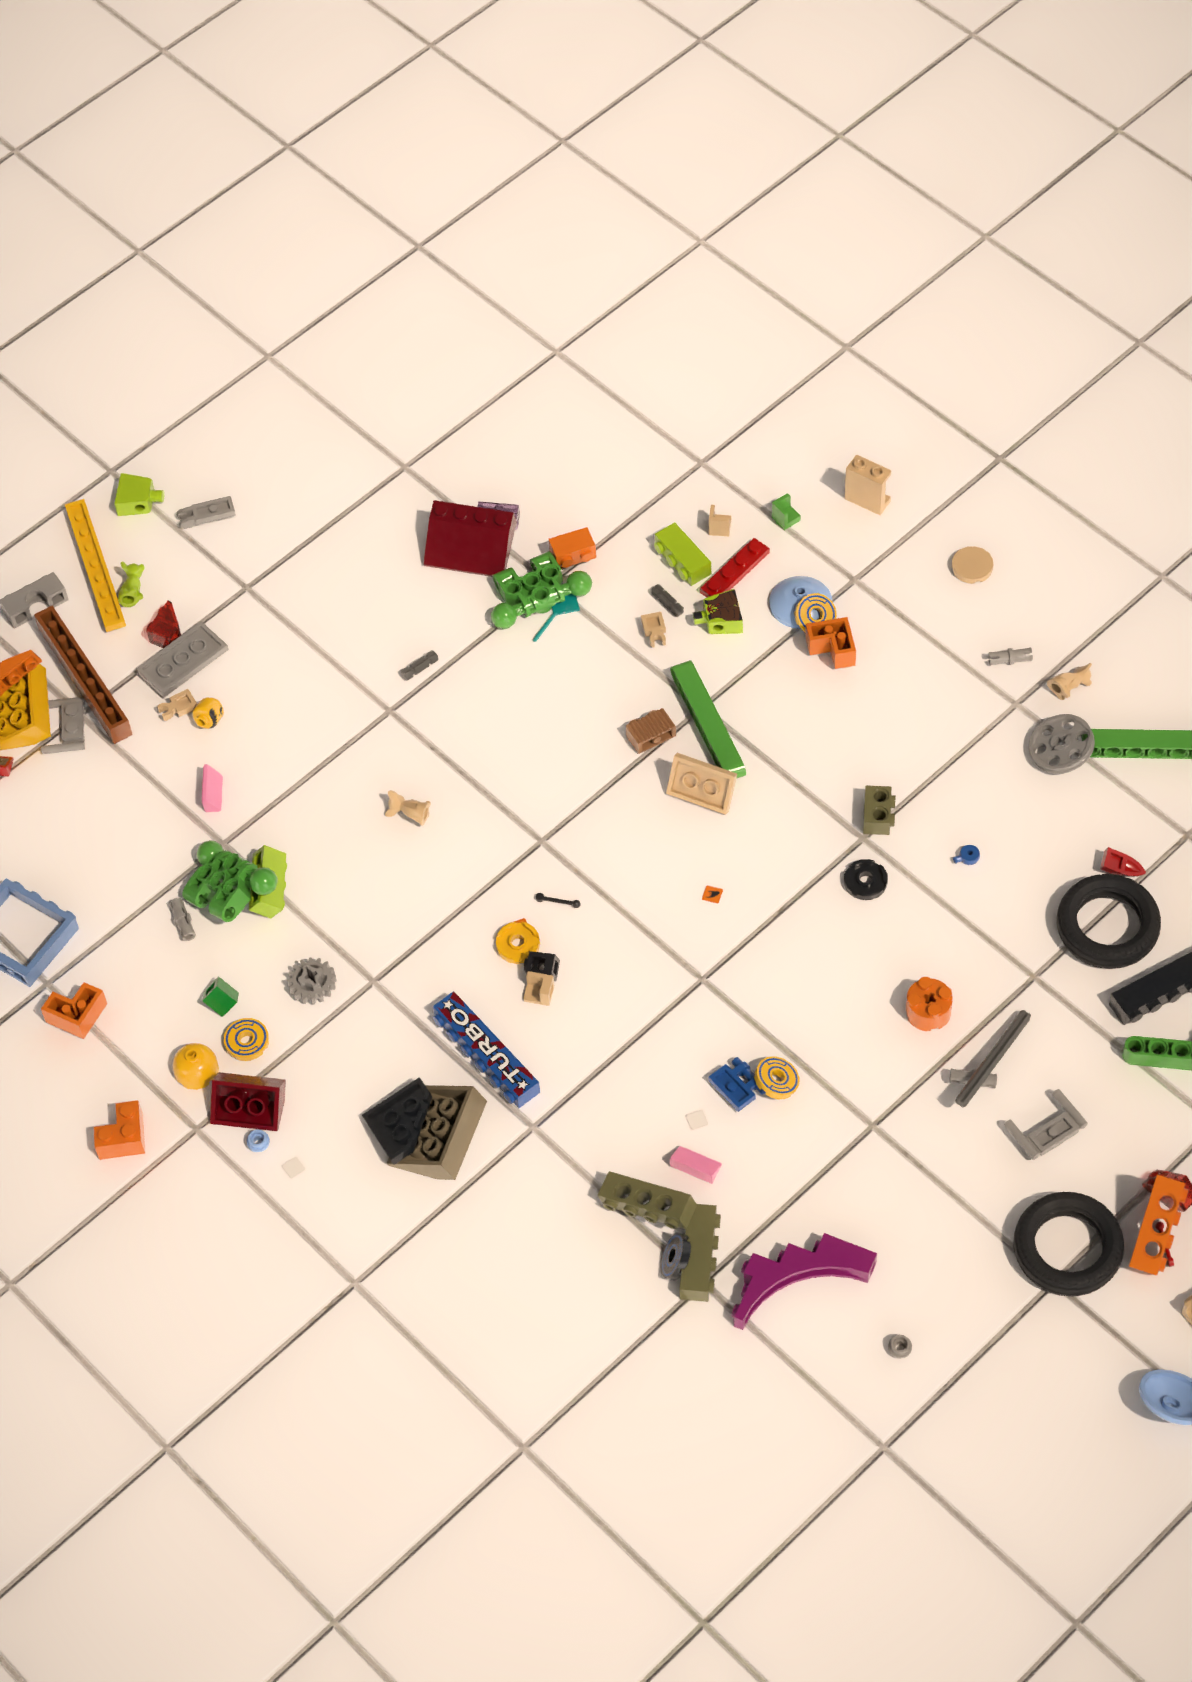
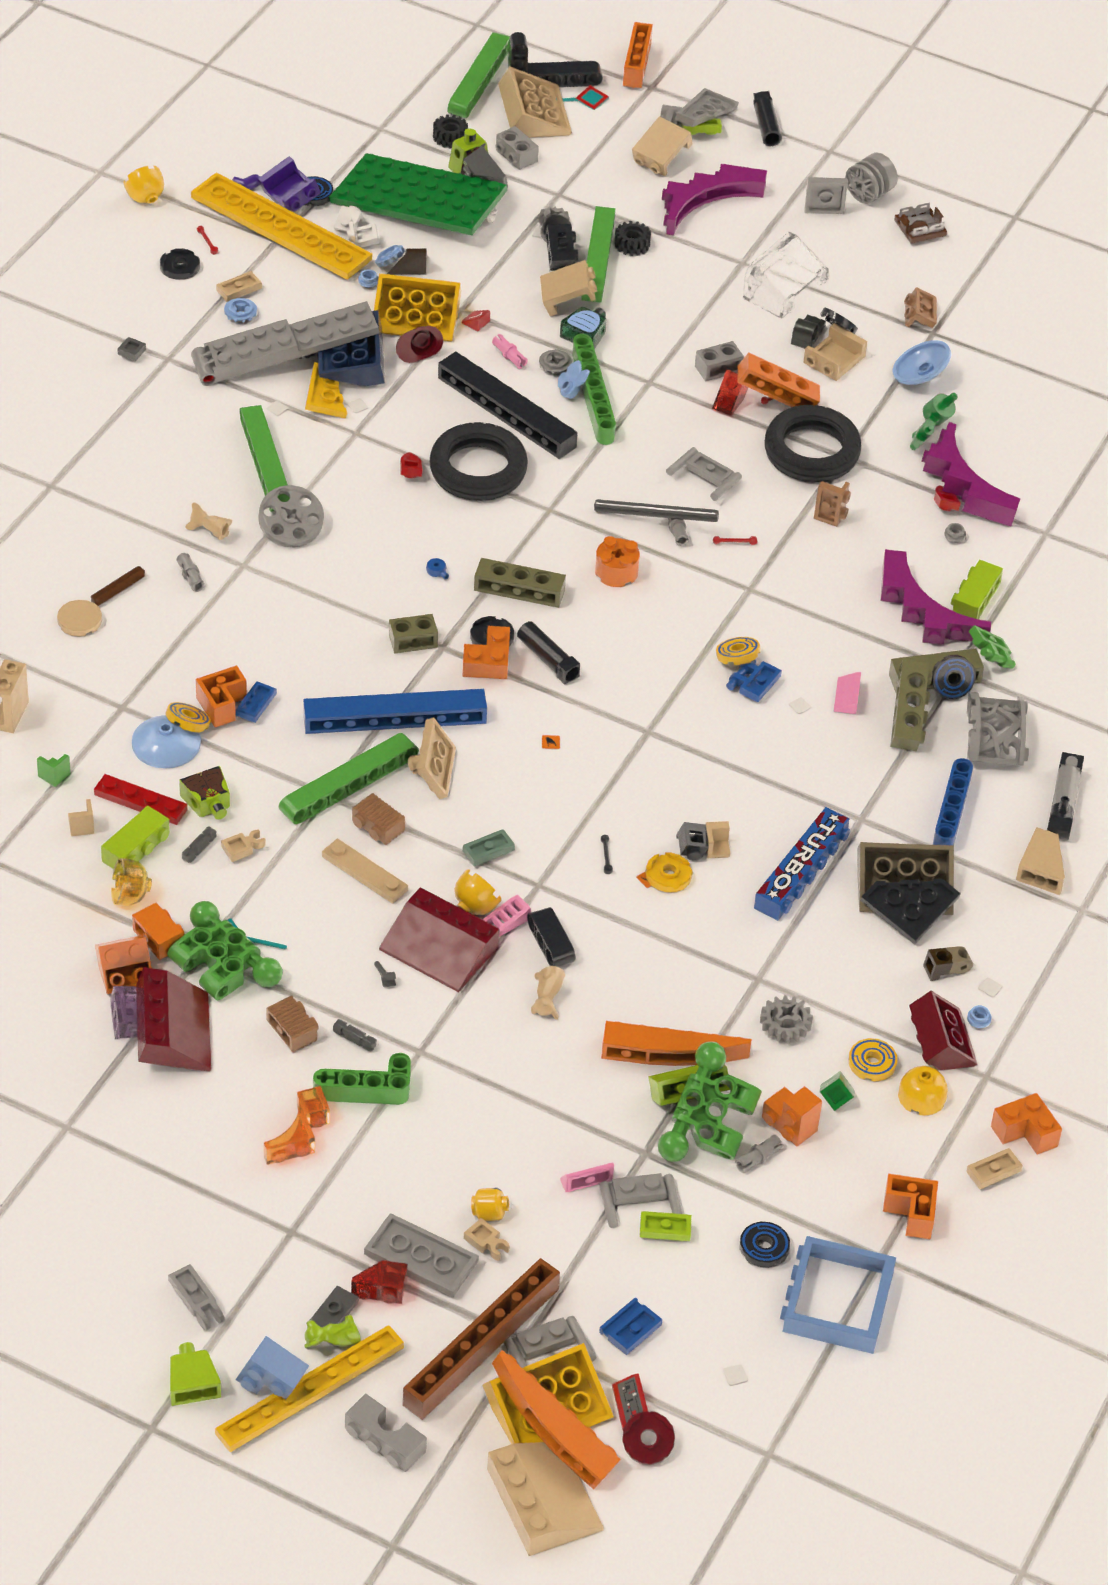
camera: 115 degrees left, 10 degrees down
none -> reddish brown axle [90,566,145,606]
none -> orange slope [95,935,152,994]
none -> clear yellow cylinder [111,858,152,906]
none -> blue plate [235,681,277,723]
none -> medium blue brick [235,1336,309,1399]
none -> clear orange arch [264,1086,330,1165]
none -> medium nougat brick [266,995,319,1053]
none -> blue brick [303,689,487,734]
none -> dark grey plate [310,1285,359,1327]
none -> bright green beam [313,1052,411,1105]
none -> tan plate [322,838,408,904]
none -> dark grey hand [374,961,396,987]
none -> slope [379,887,500,993]
none -> yellow cylinder [454,869,502,915]
none -> orange brick [462,626,510,679]
none -> sand green plate [462,829,515,866]
none -> olive brick [474,557,566,608]
none -> bright pink slope [482,894,531,937]
none -> black piece [517,621,581,685]
none -> black beam [527,907,576,967]
none -> light grey plate [599,1173,683,1228]
none -> blue plate [599,1297,663,1356]
none -> orange slope [601,1021,752,1066]
none -> lime plate [639,1211,692,1241]
none -> red hinge [712,536,758,545]
none -> black tile [739,1221,790,1268]
none -> orange brick [762,1086,822,1147]
none -> medium nougat bracket [813,481,851,527]
none -> green piece [910,393,958,450]
none -> magenta arch [921,422,1021,527]
none -> leg [923,946,973,981]
none -> blue beam [933,758,973,846]
none -> red plate [934,485,961,511]
none -> lime brick [951,559,1004,619]
none -> light grey fence [966,691,1029,766]
none -> tan plate [966,1148,1023,1189]
none -> bright green plate [969,625,1016,669]
none -> tan slope [1016,827,1065,895]
none -> piece [1047,752,1084,840]

